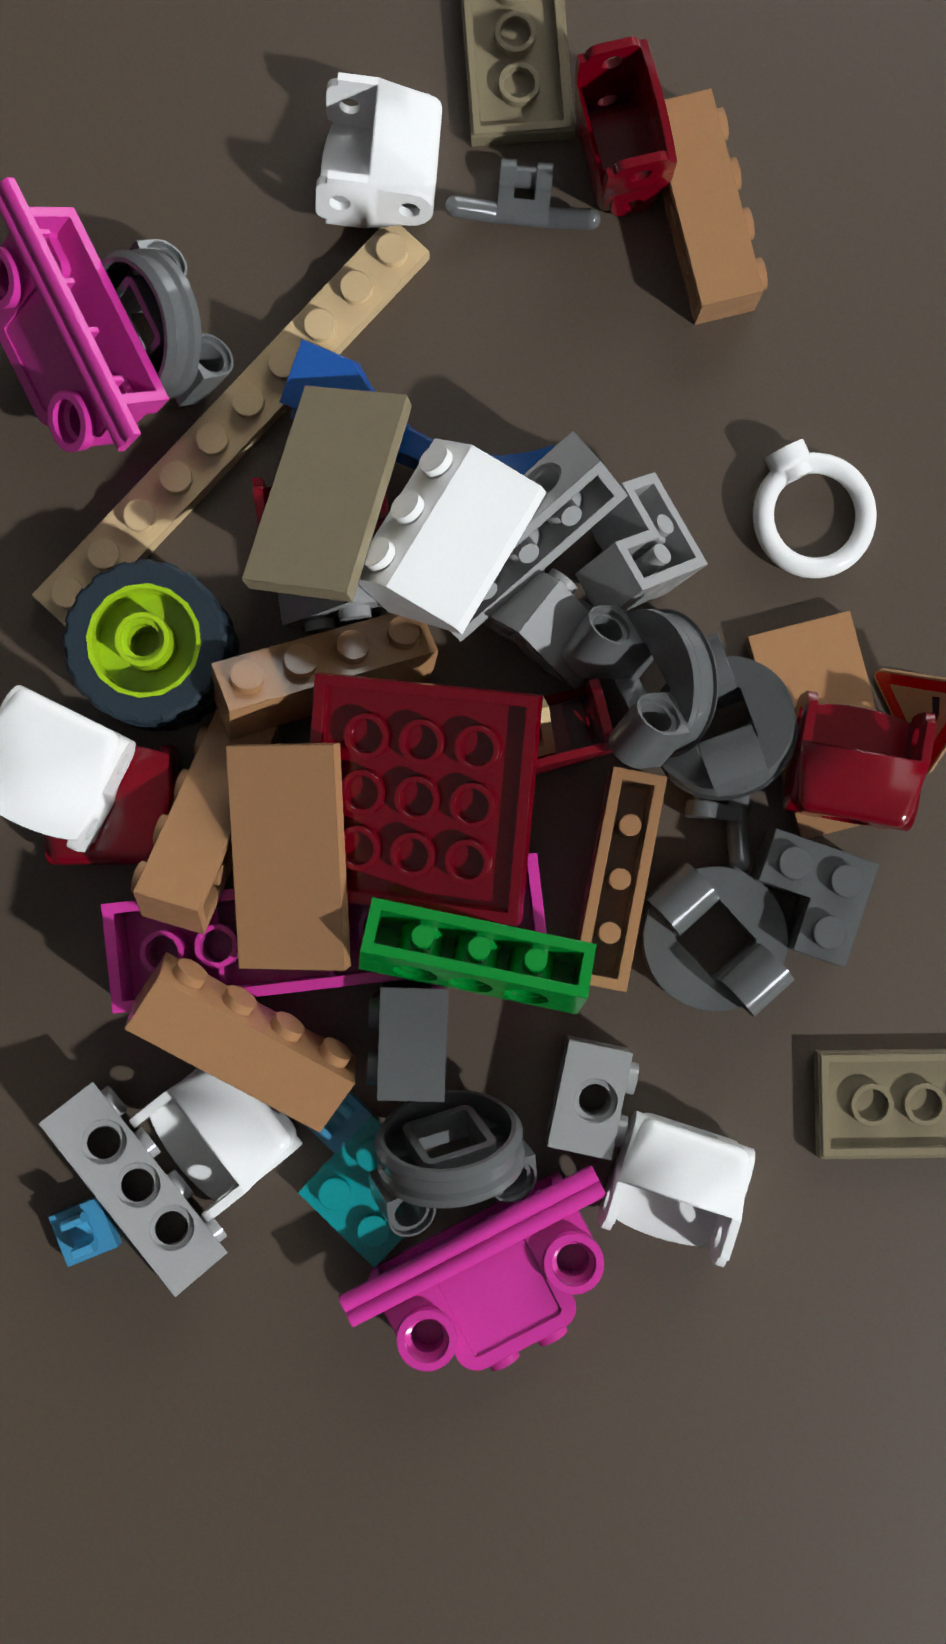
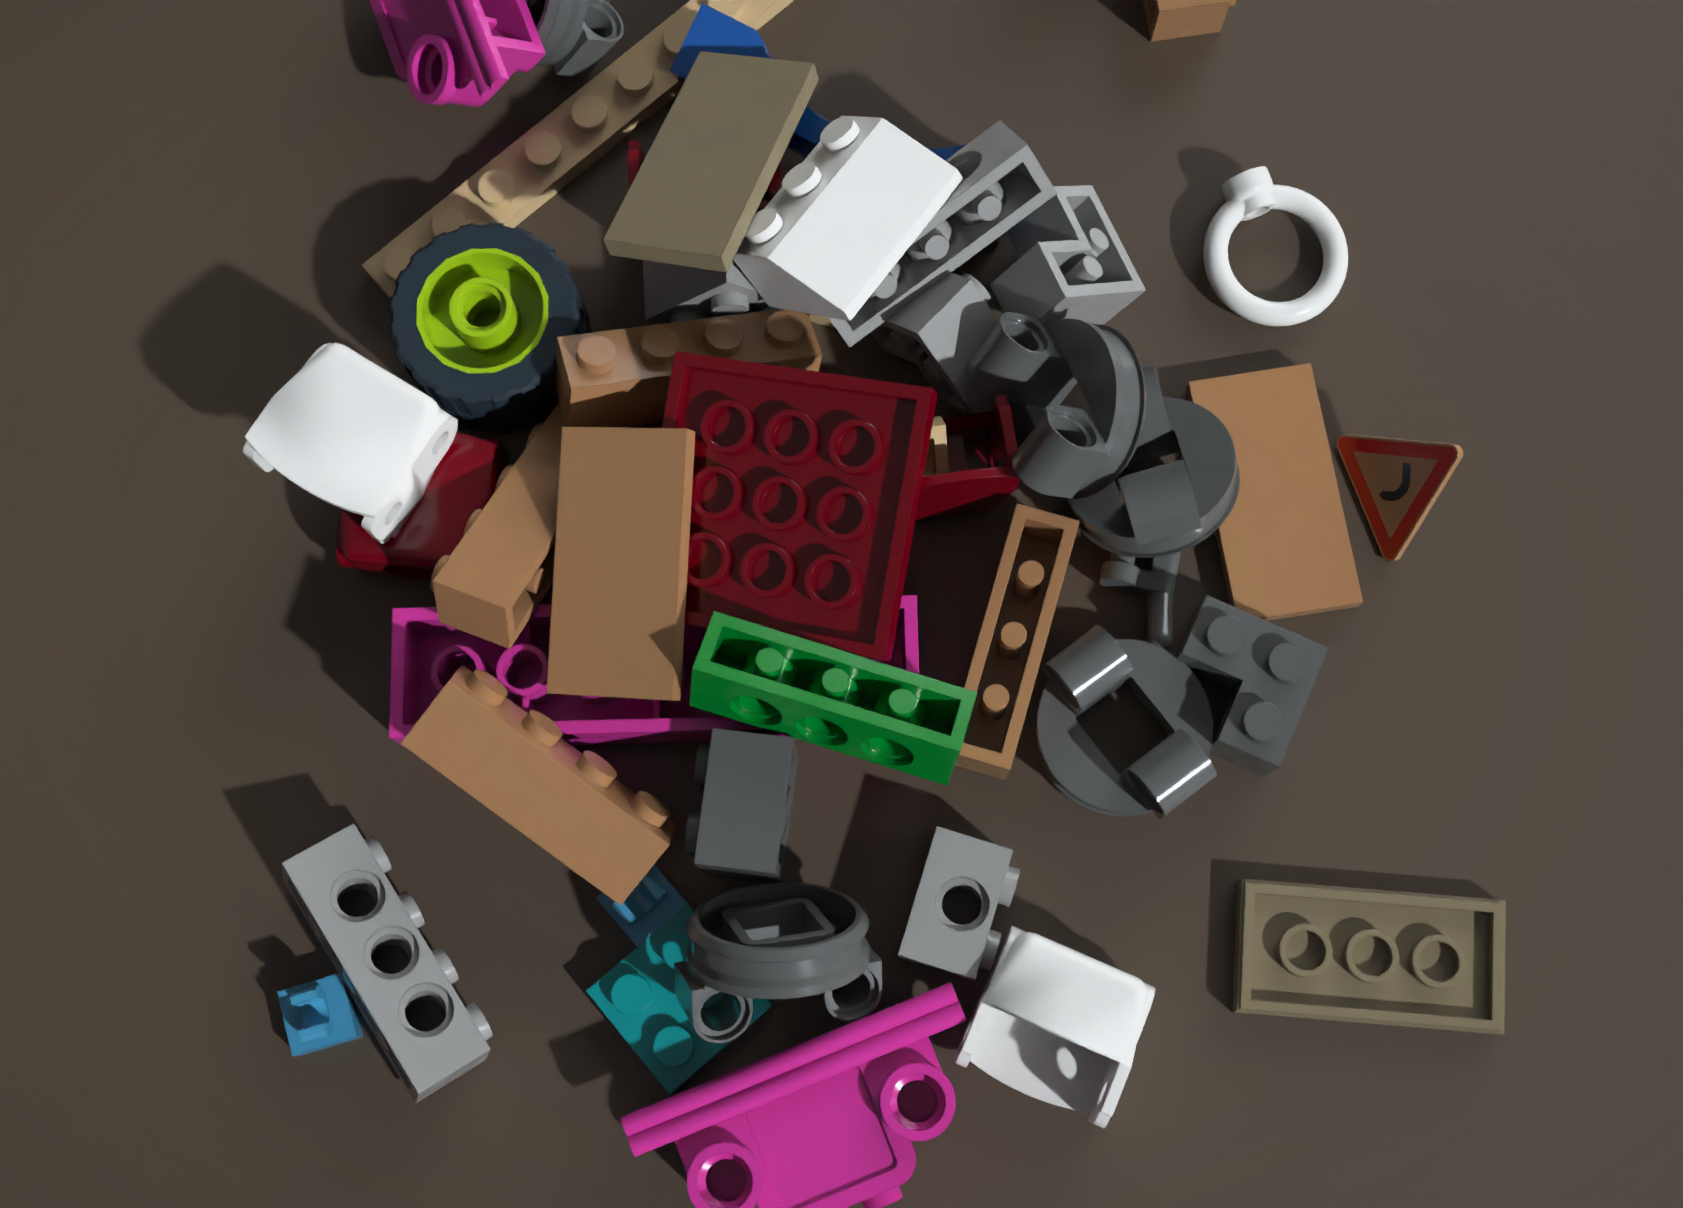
camera: 10 degrees right, 10 degrees down
white piece [129,1068,303,1222] -> none
dark red piece [783,690,937,832] -> none

